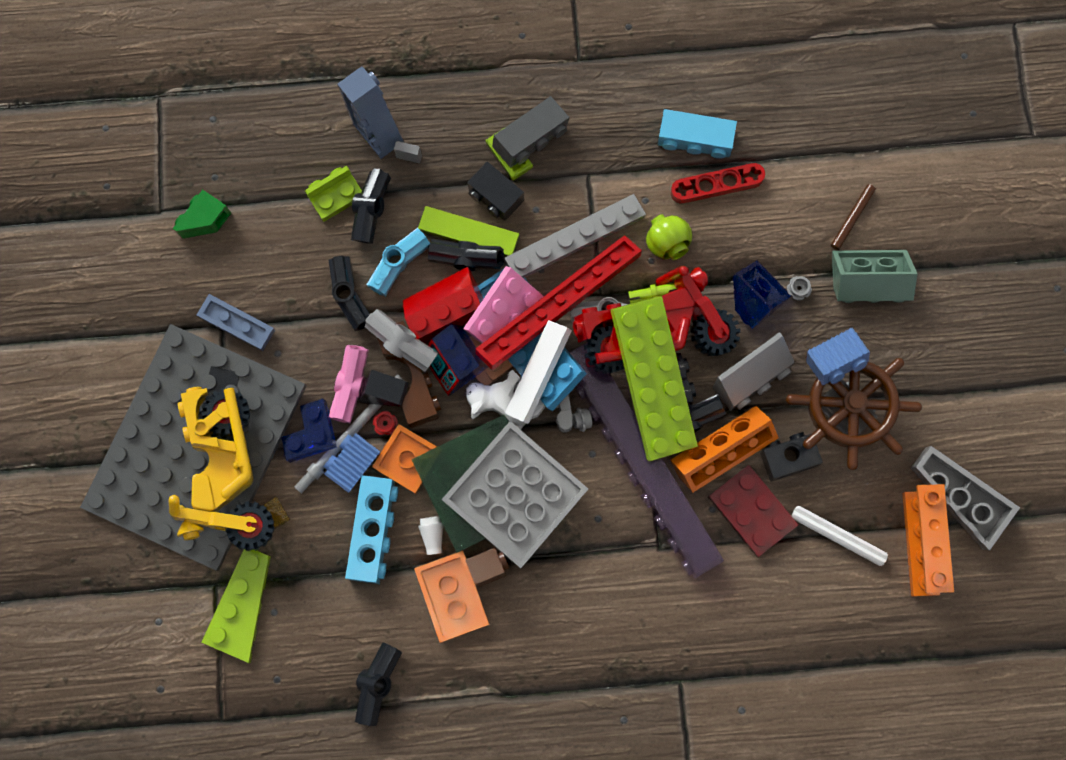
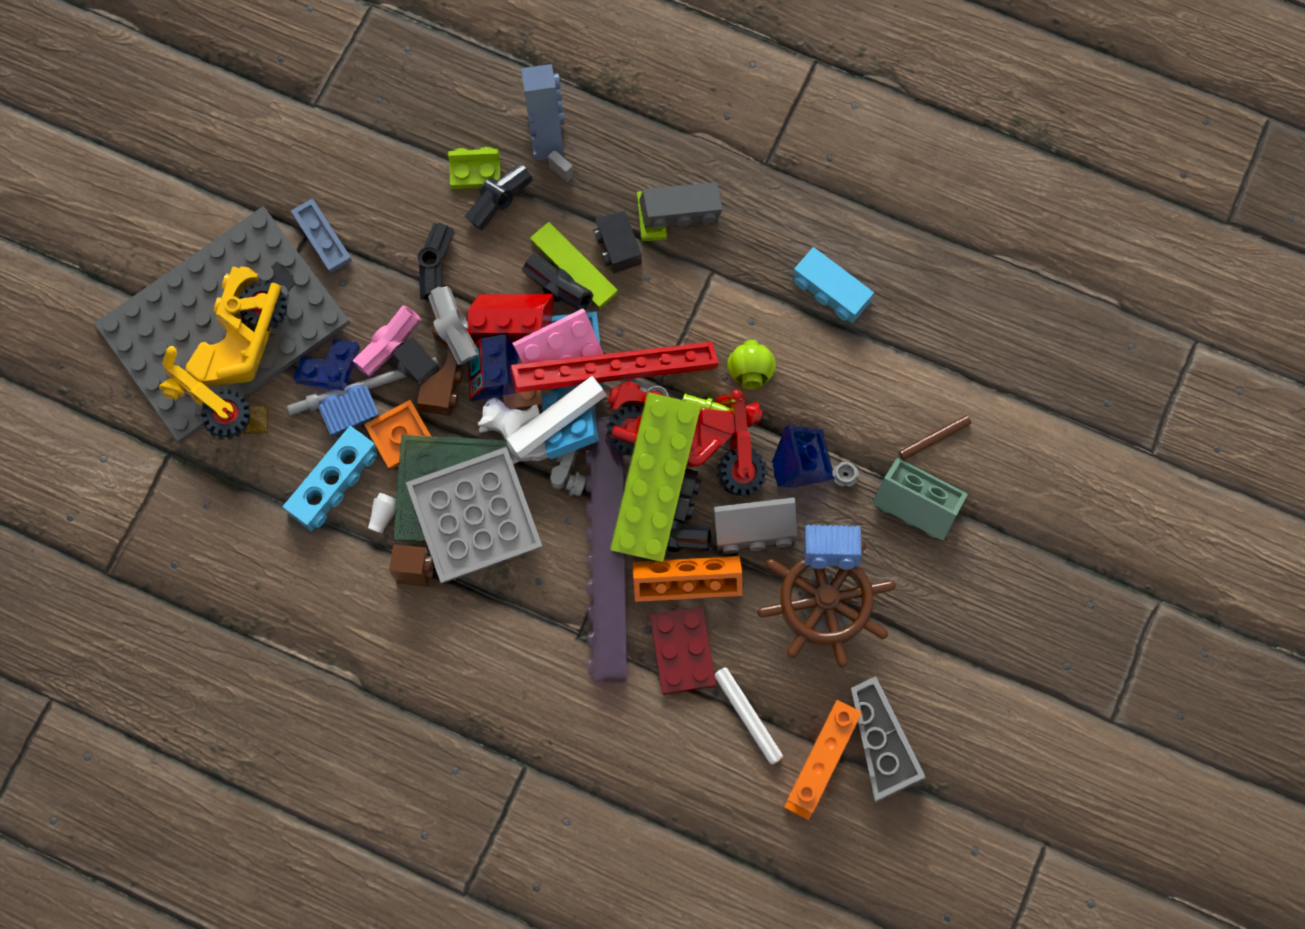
camera: 25 degrees right, 5 degrees down
green slope [173,189,231,239] -> none
lime wing [201,550,271,663] -> none
black piece [355,642,402,726] -> none
medium azure piece [367,228,430,297] -> none
red plate [373,411,398,435] -> none
orange plate [414,551,490,643] -> none
light grey plate [504,194,646,278] -> none
red beam [671,163,765,204] -> none
black brick [760,432,823,482] -> none

